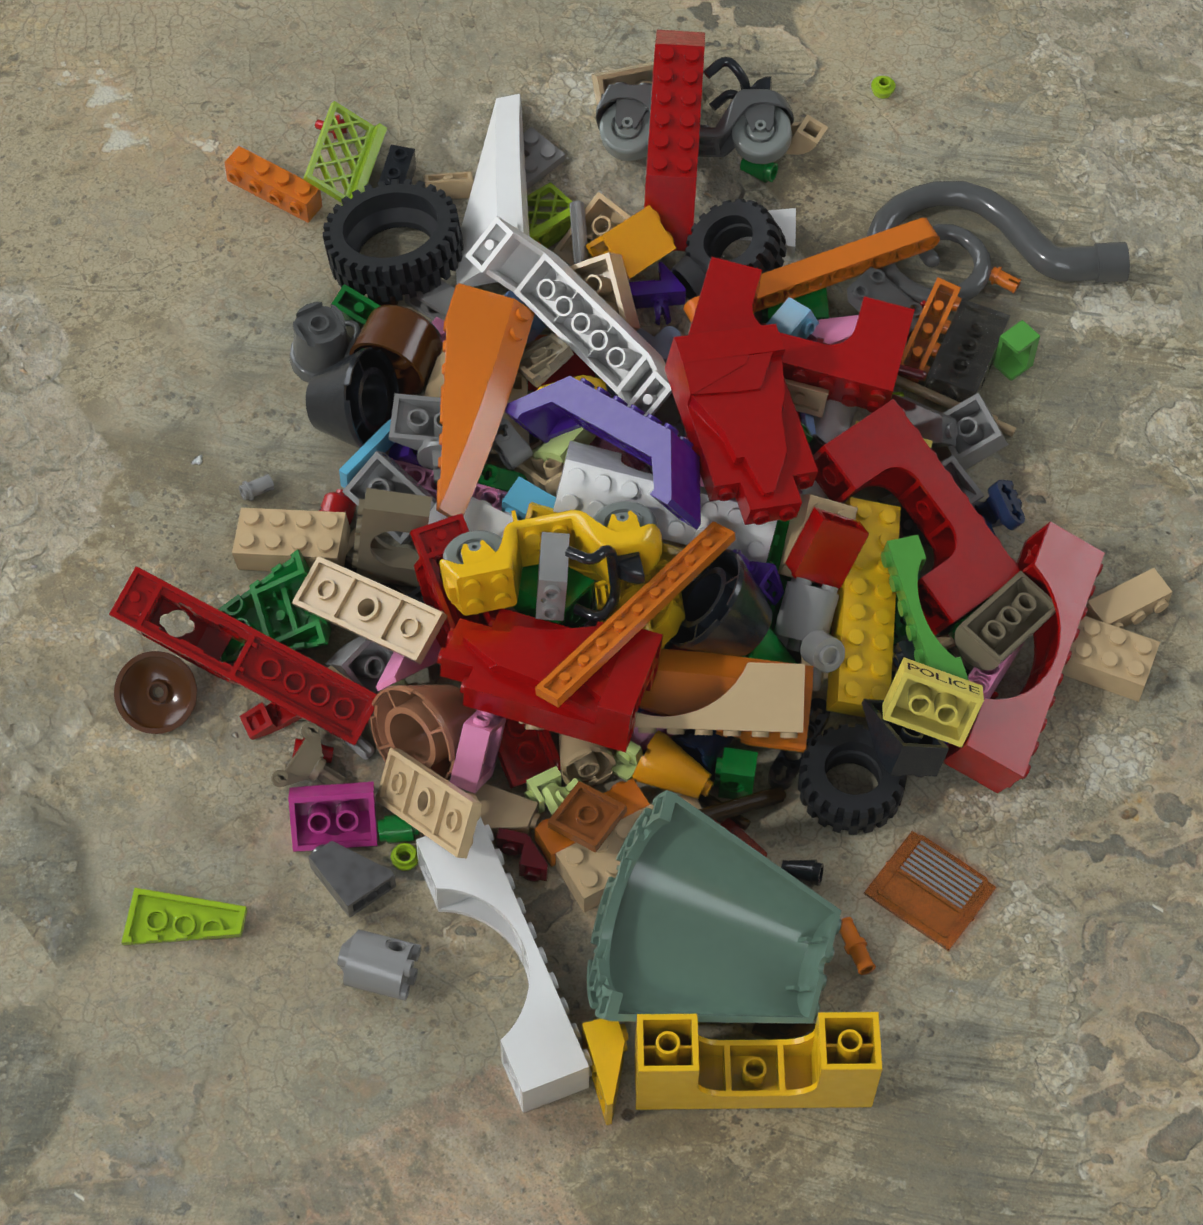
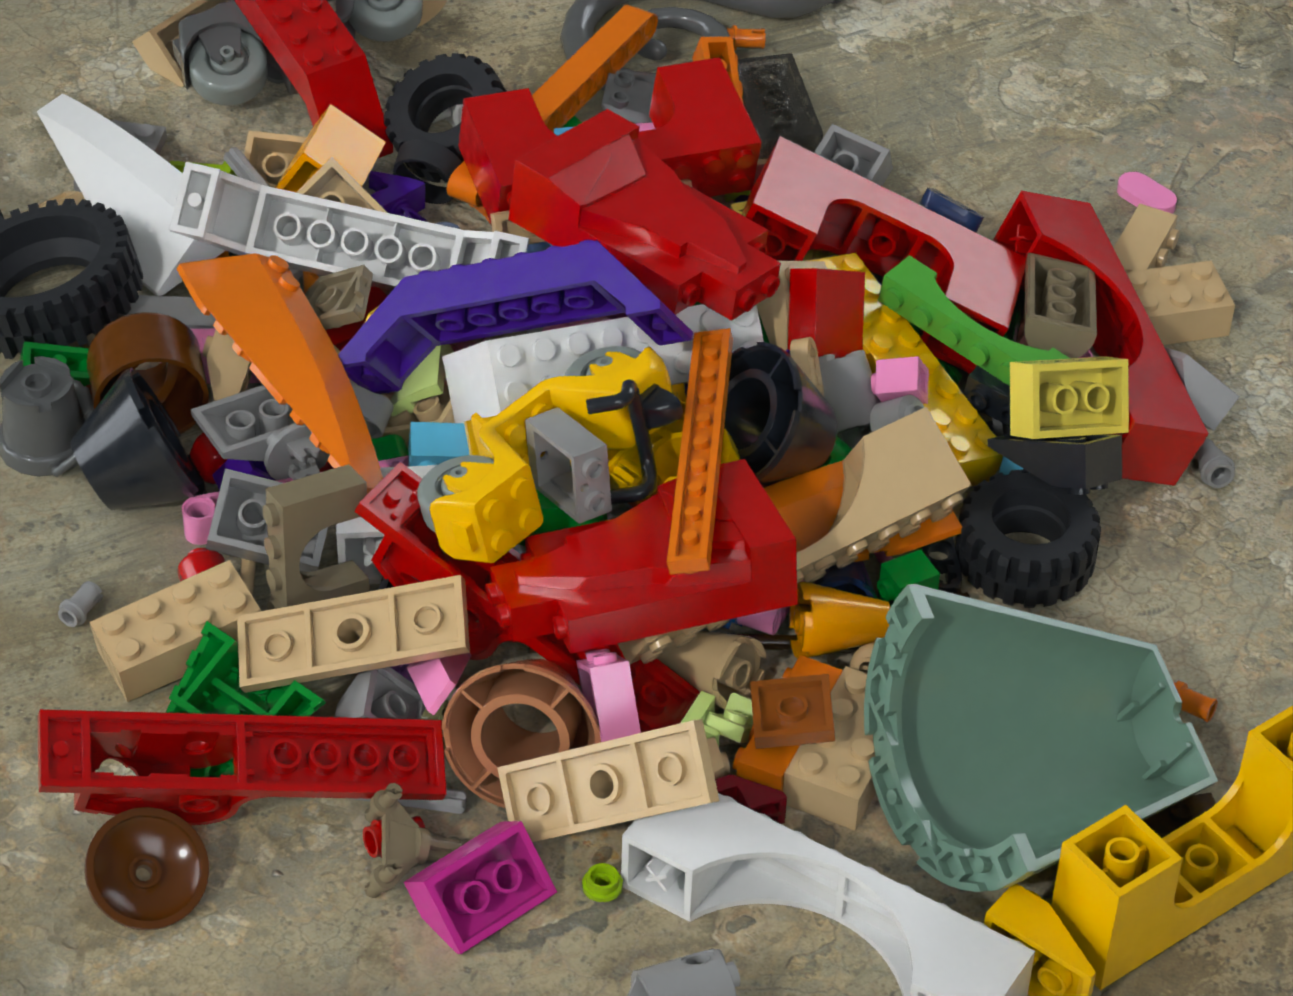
camera: 35 degrees left, 15 degrees down
red slope [239,702,301,740] -> none
flat silver slope [308,841,396,918] -> none
medium azure tile [339,419,395,488] -> none
green brick [378,815,420,844] -> none
yellowish green bracket [612,741,643,781] -> none
green cone [740,158,778,183] -> none
clear orange piece [864,831,996,952] -> none
bright green panel [993,320,1040,381] -> none
none -> tan beam [790,337,824,397]
none -> bright pink brick [871,356,929,404]
none -> bright pink tile [1117,172,1177,214]
none -> light grey slope [1165,347,1240,431]
none -> light grey cone [1195,439,1235,488]

